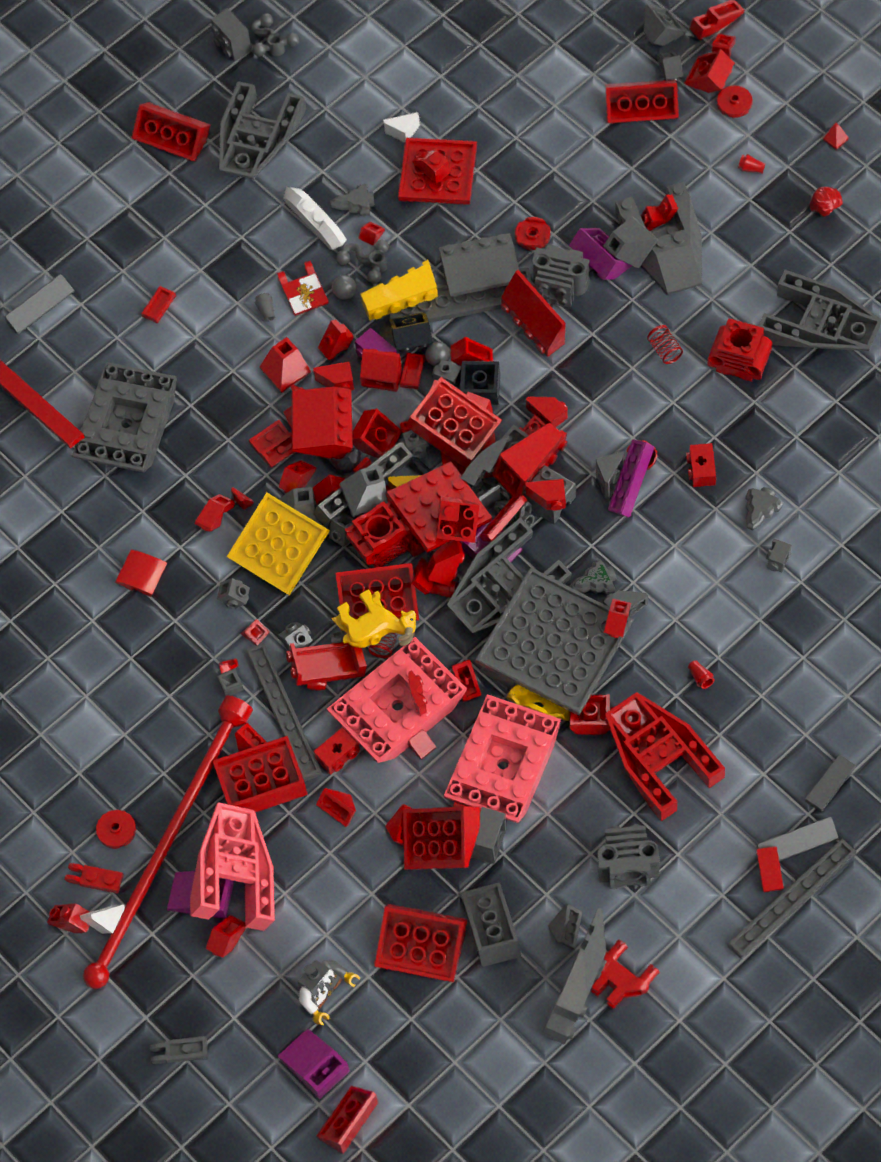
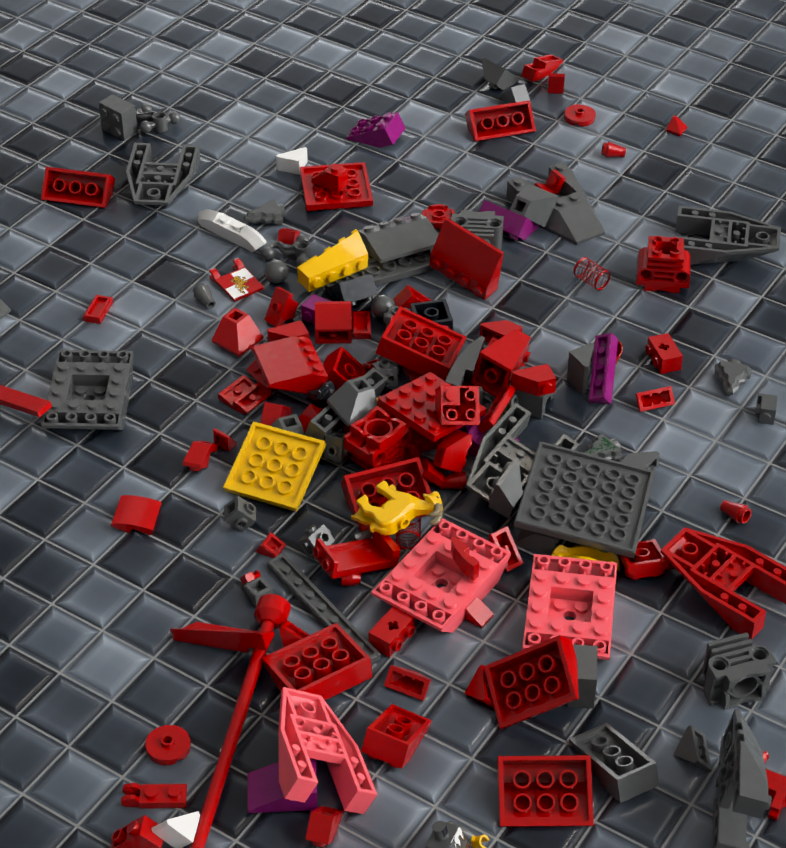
camera: 20 degrees left, 20 degrees down
red slope [604,599,631,638] -> none
red slope [684,49,735,93] -> none
red hair [809,186,843,217] -> none
none -> red wedge [170,622,275,653]
none -> magenta slope [346,112,406,148]
none -> red slope [361,704,432,769]
none -> dark grey slope [488,457,523,519]
none -> red slope [635,386,675,412]

